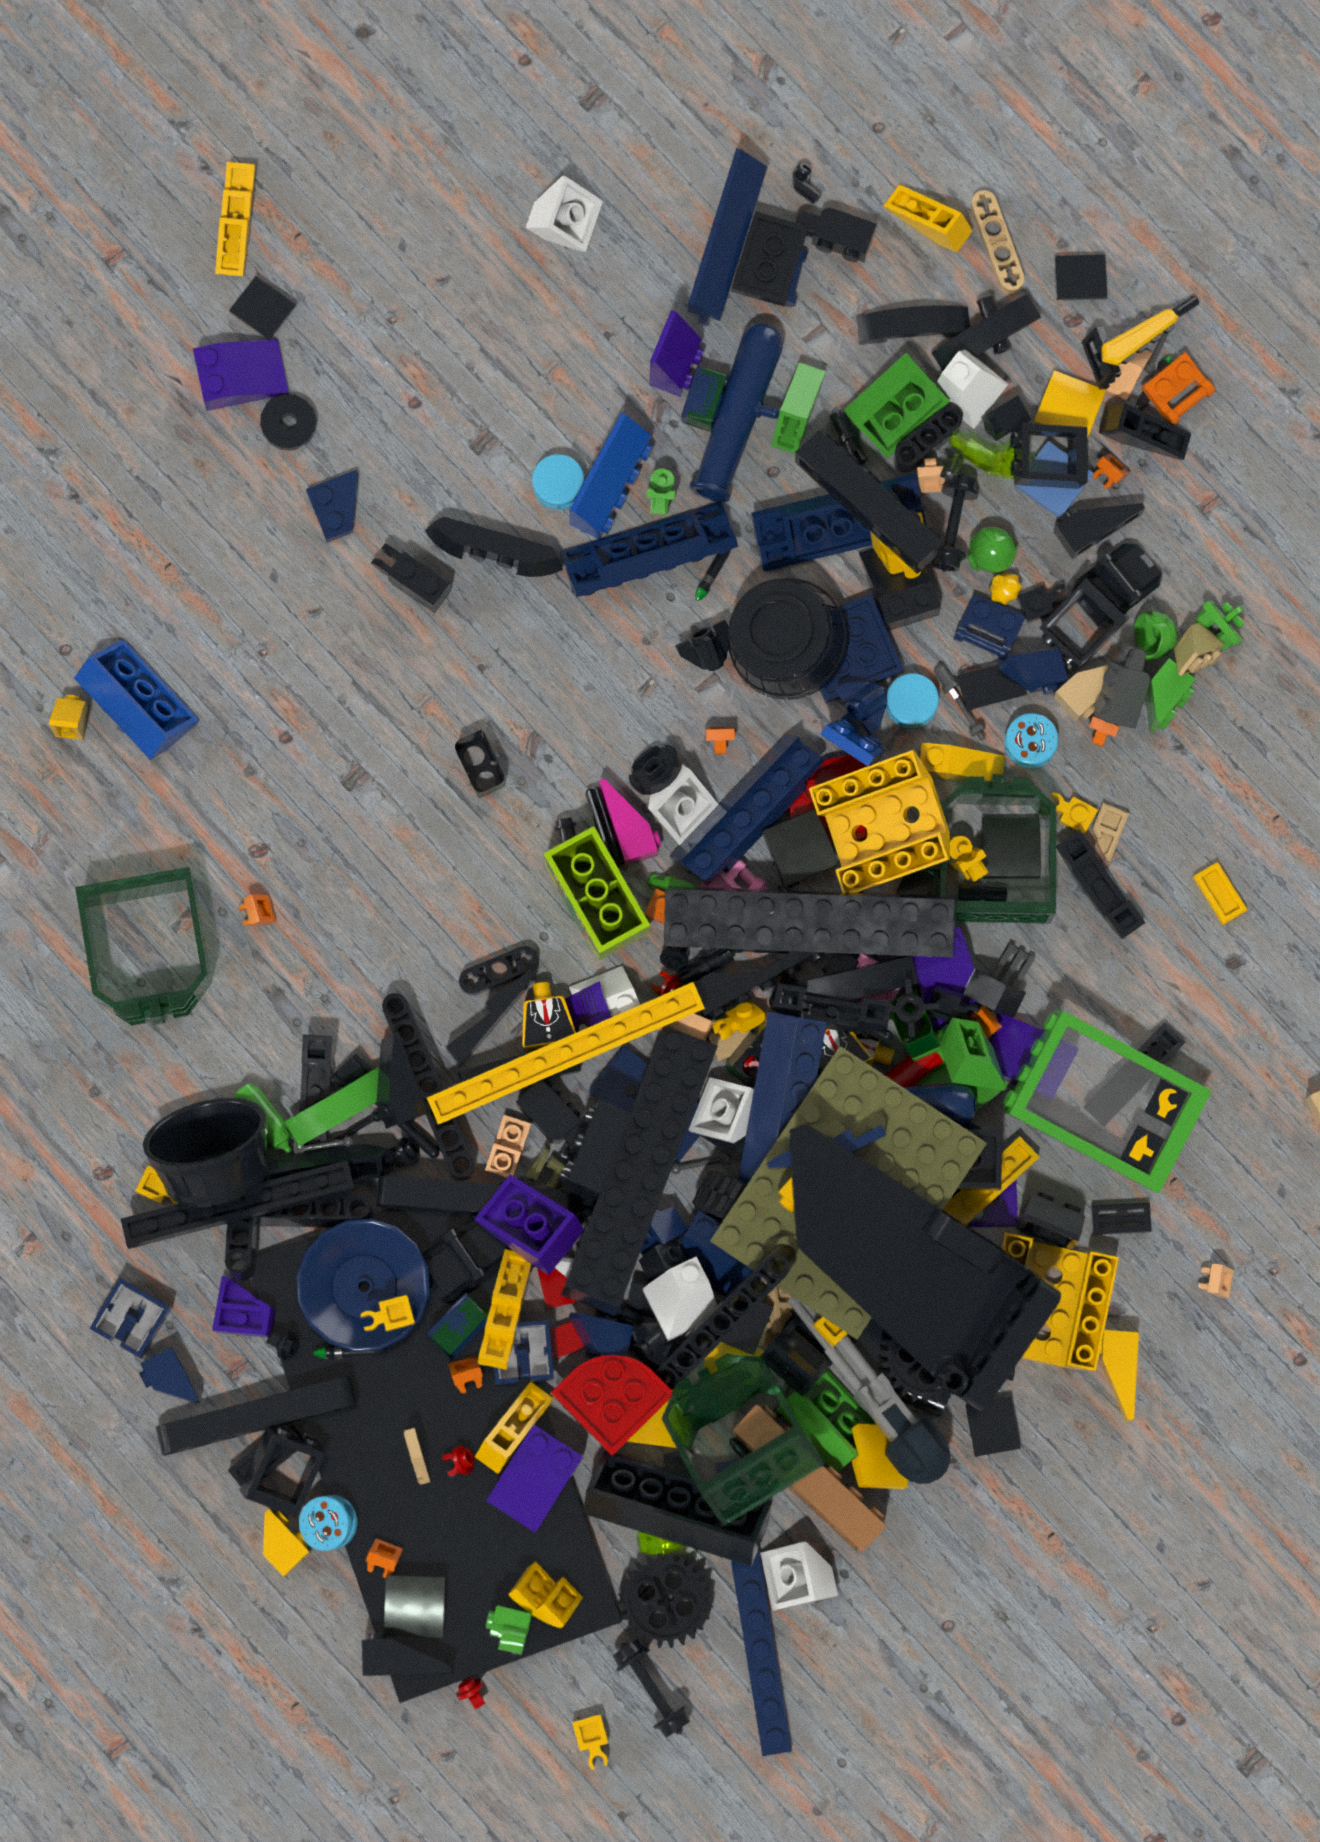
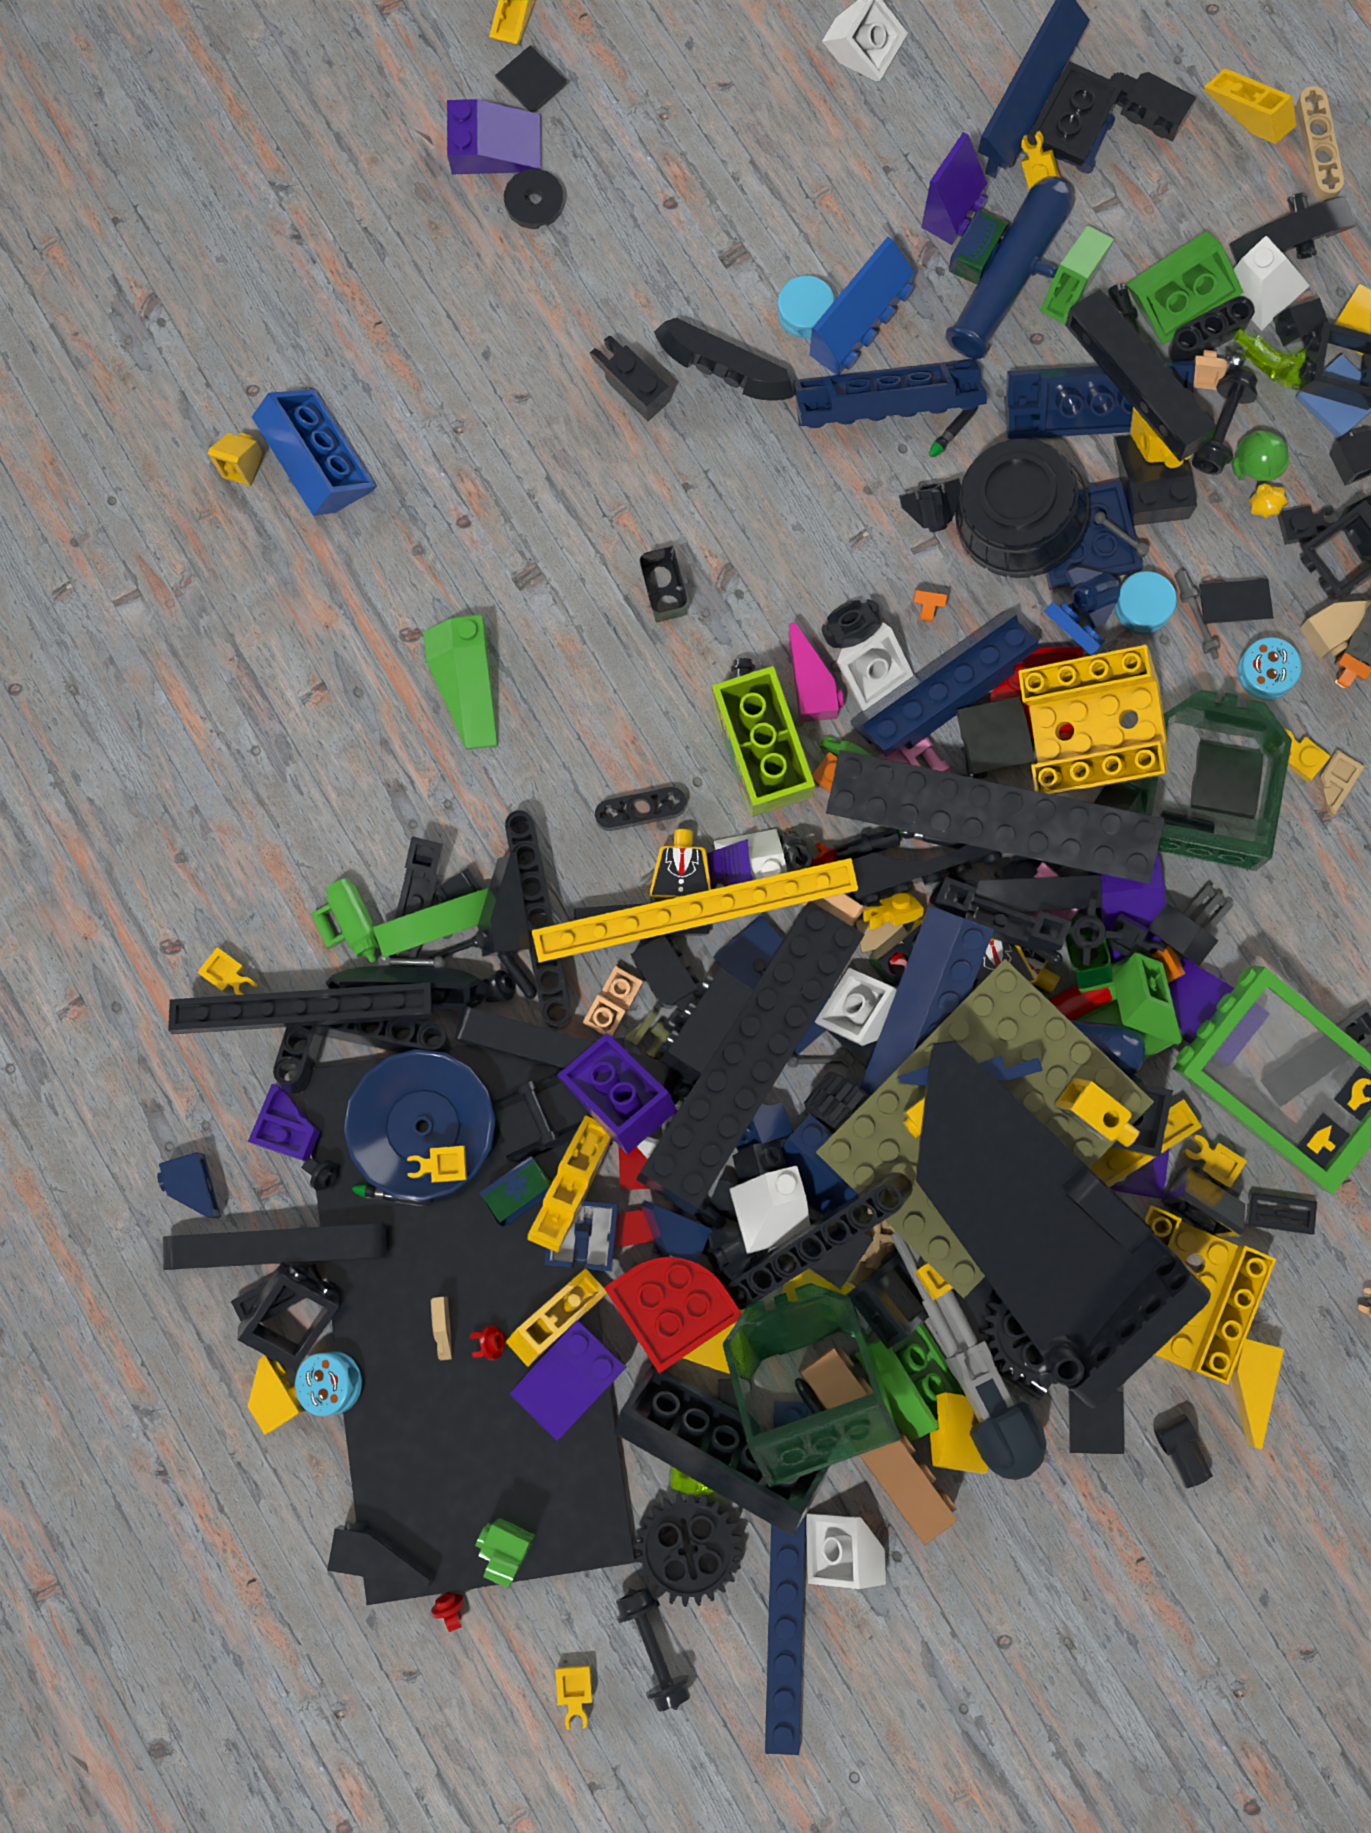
camera: 20 degrees right, 0 degrees up
clear green container [75,867,212,1026] -> none
piece [90,1278,172,1359] -> none
black piece [143,1098,269,1207] -> none
orange tile [238,894,276,926] -> none
dark blue wing [306,470,358,543] -> none
orange tile [366,1538,403,1578] -> none
pearl dark grey slope [384,1575,445,1638] -> none
black slope [446,969,536,1069] -> none
orange tile [448,1355,483,1393] -> none
yellow slope [508,1561,583,1628] -> none
black axle [585,787,624,868] -> none
bright green hips [646,468,676,515] -> none
black plate [659,946,688,971] -> none
black arm [792,163,822,205] -> none
black slope [856,305,970,345] -> none
yellow slope [919,743,1005,785] -> none
yellow hips [946,836,988,882] -> none
dark blue plate [954,593,1026,661] -> none
dark blue slope [998,648,1069,695] -> none
black slope [1056,829,1146,939] -> none
none -> bright green wedge [423,615,498,750]
none -> black pin [779,830,812,870]
none -> yellow plate [1021,131,1061,190]
none -> yellow torso [1054,1078,1139,1147]
none -> dark grey hinge [1094,512,1149,557]
none -> black piece [1153,1414,1213,1489]
none -> yellow plate [1182,1135,1247,1188]

